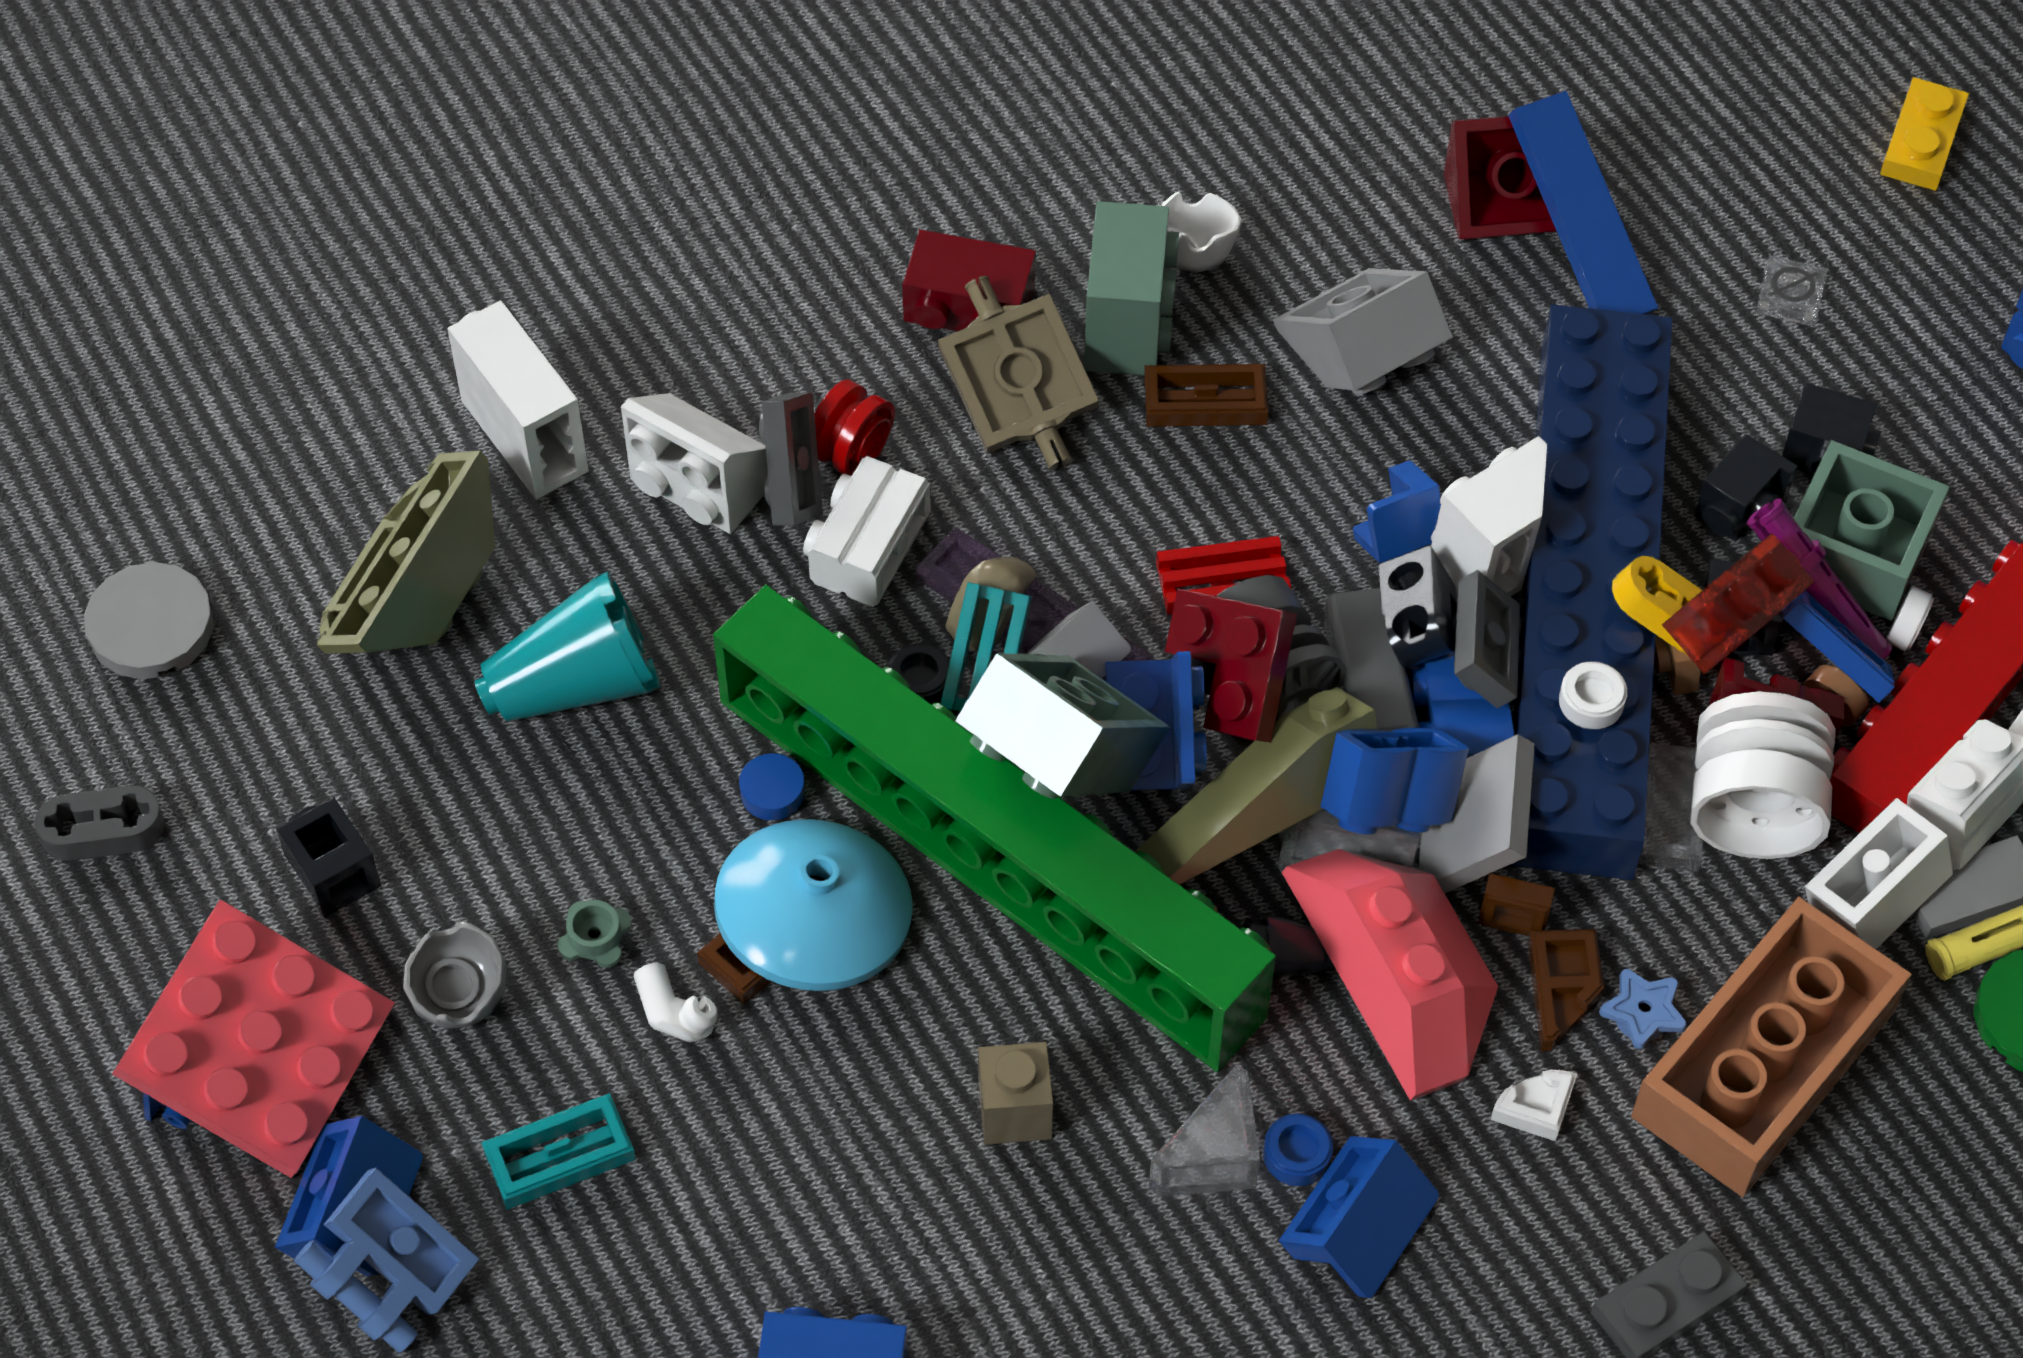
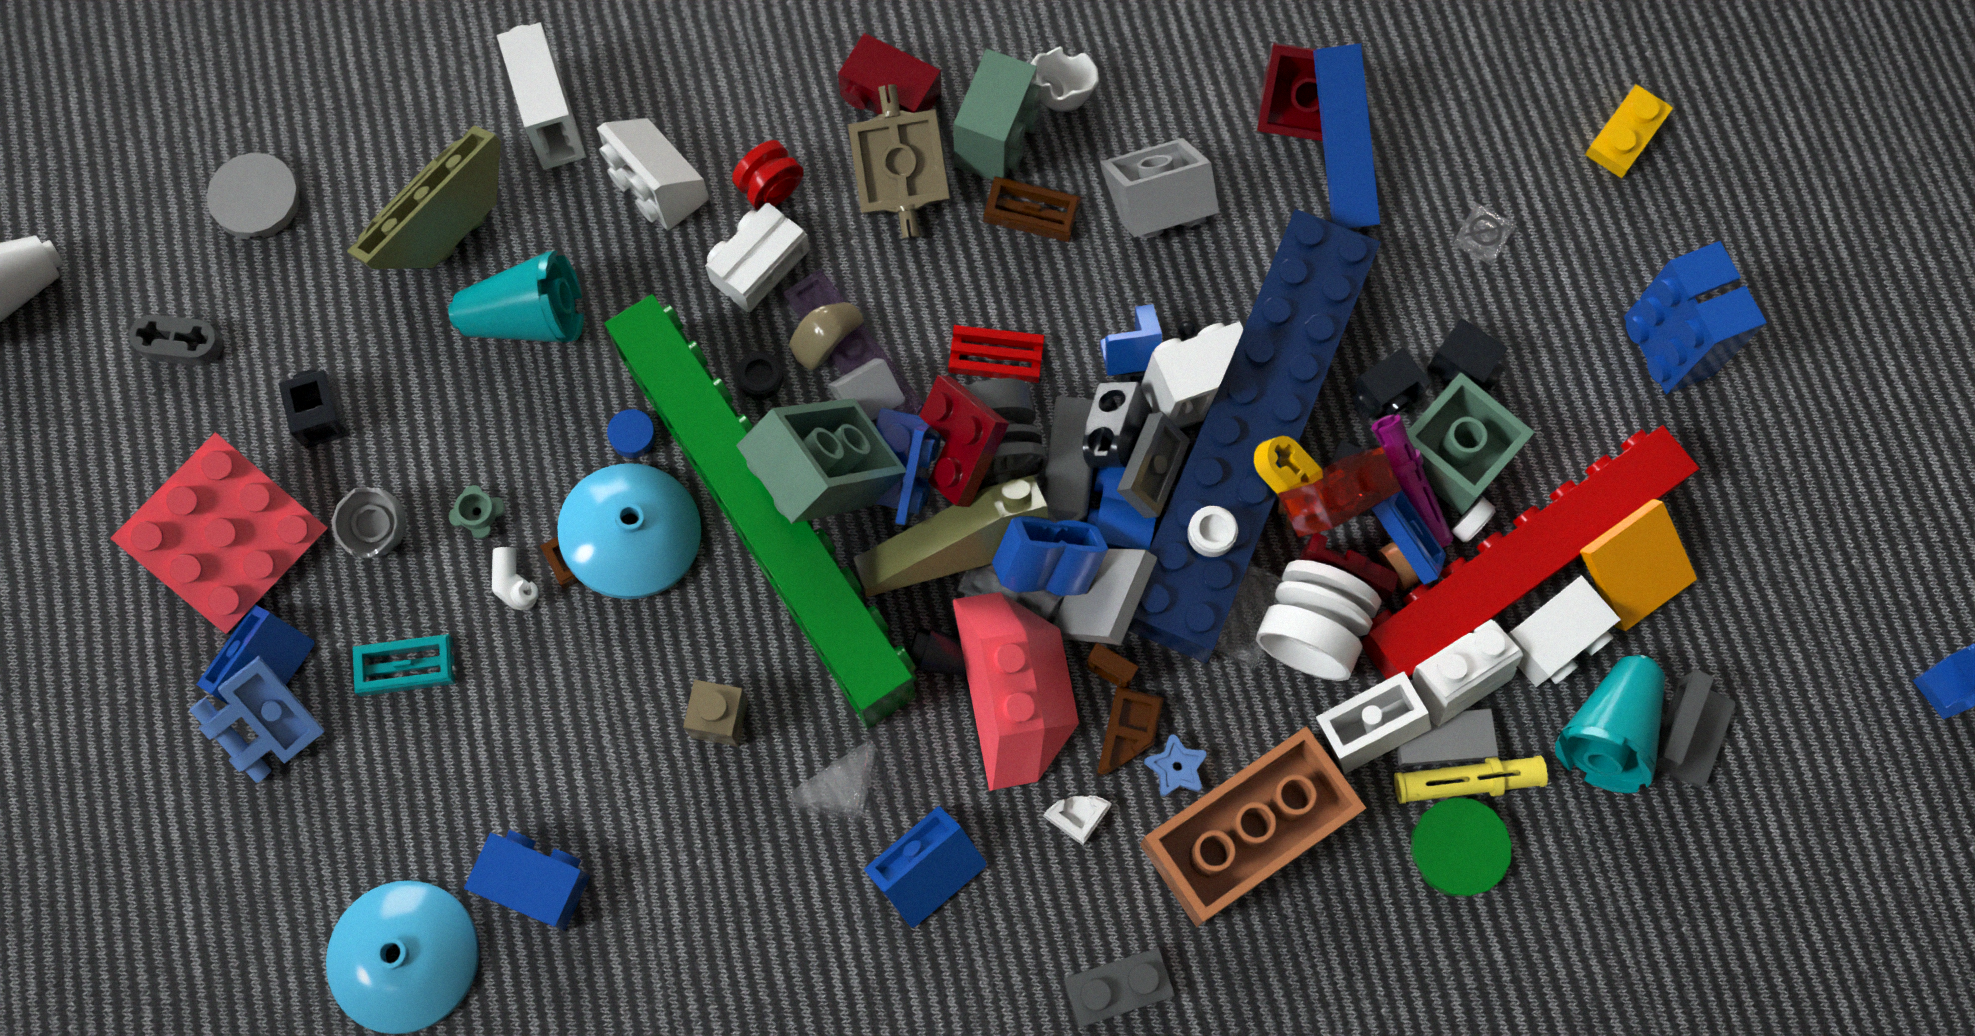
camera: 15 degrees right, 15 degrees up
dark grey plate [759,392,823,525] -> none
teal tile [941,582,1032,711] -> none
blue tile [1263,1114,1333,1186] -> none

